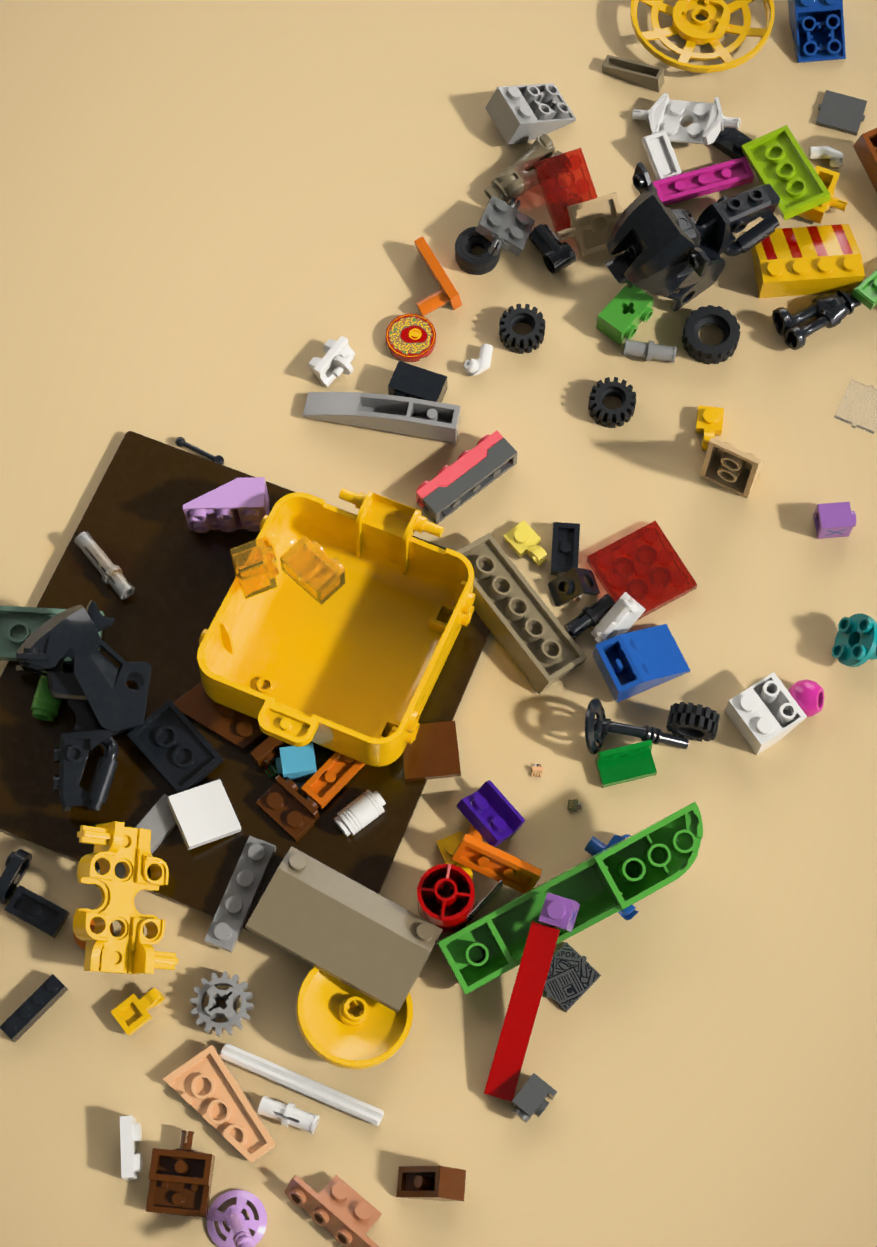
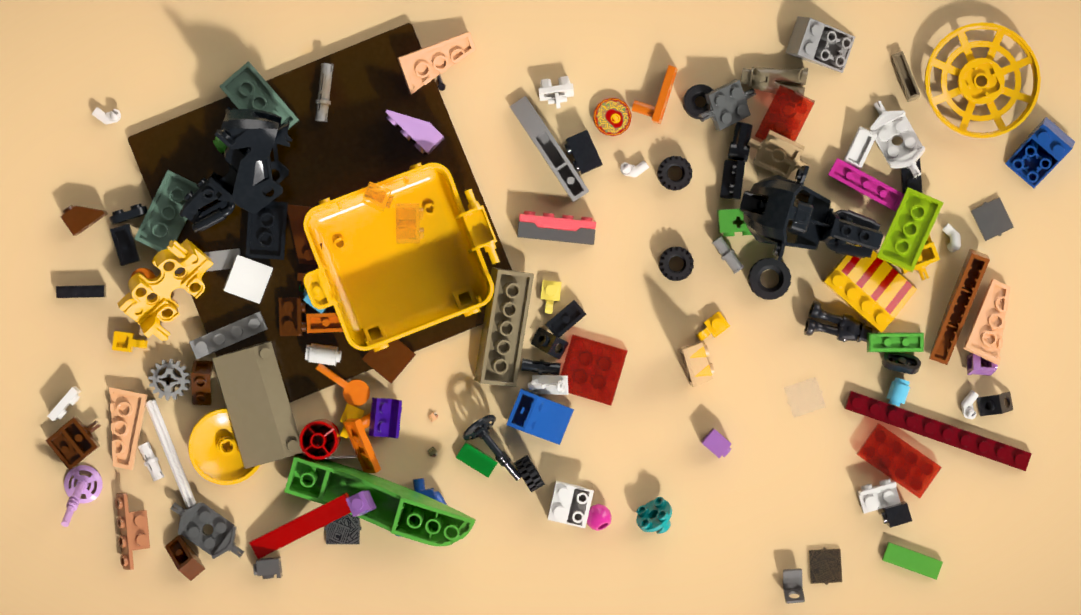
camera: 40 degrees right, 20 degrees up
none -> sand green plate [134,170,198,252]
none -> dark grey plate [170,502,245,559]
none -> reddish brown bracket [191,360,213,405]
none -> orange piece [315,364,370,406]
none -> light nougat wing [398,31,476,95]
none -> black bracket [720,160,745,200]

